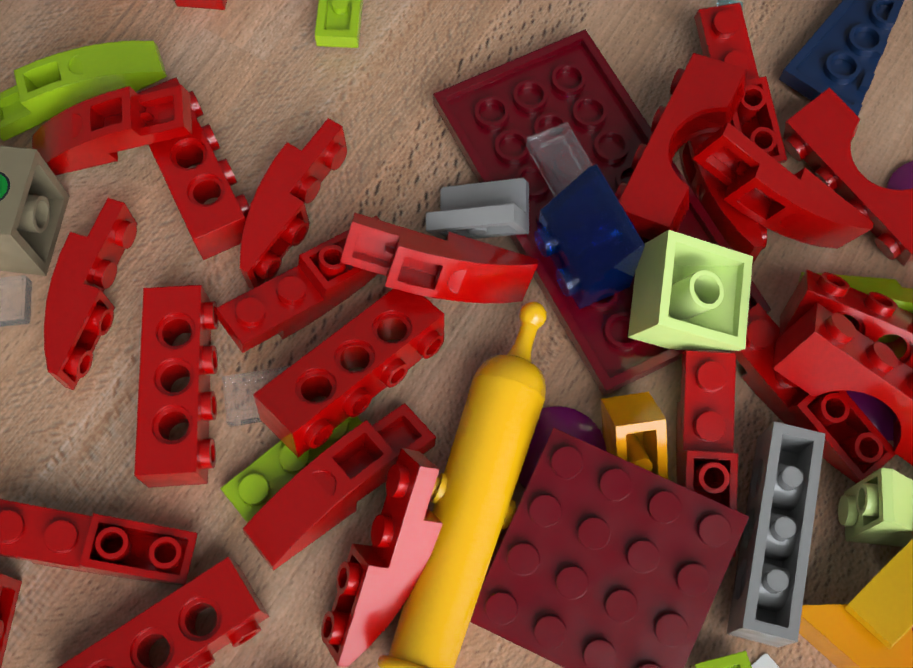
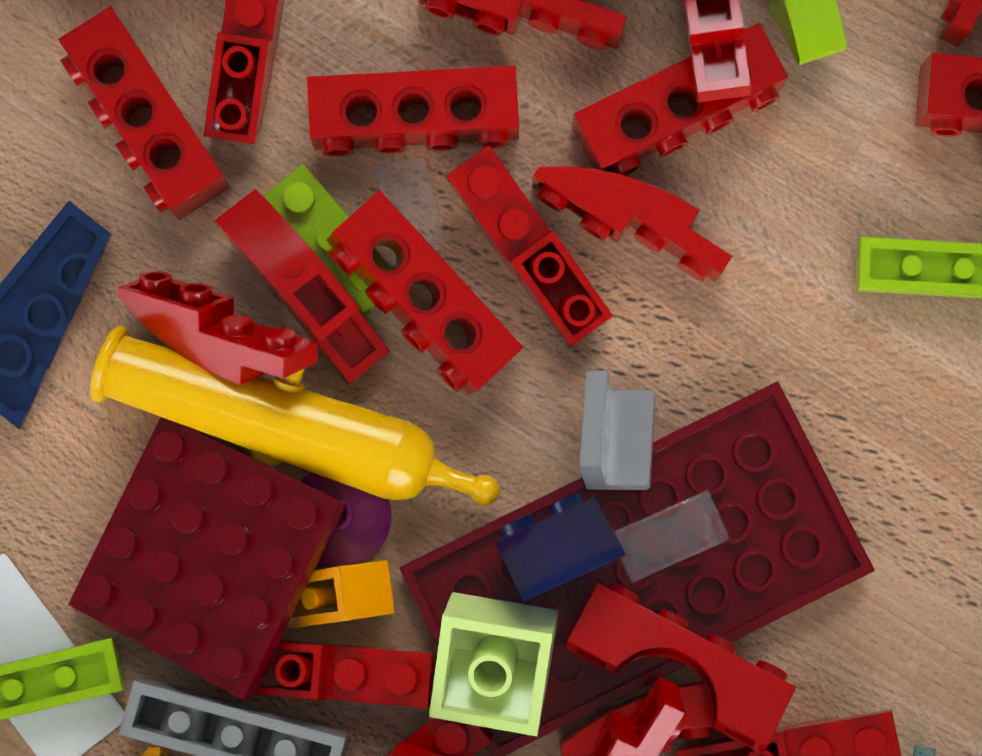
camera: 90 degrees right, 15 degrees up
red slope [340,213,539,304] -> none

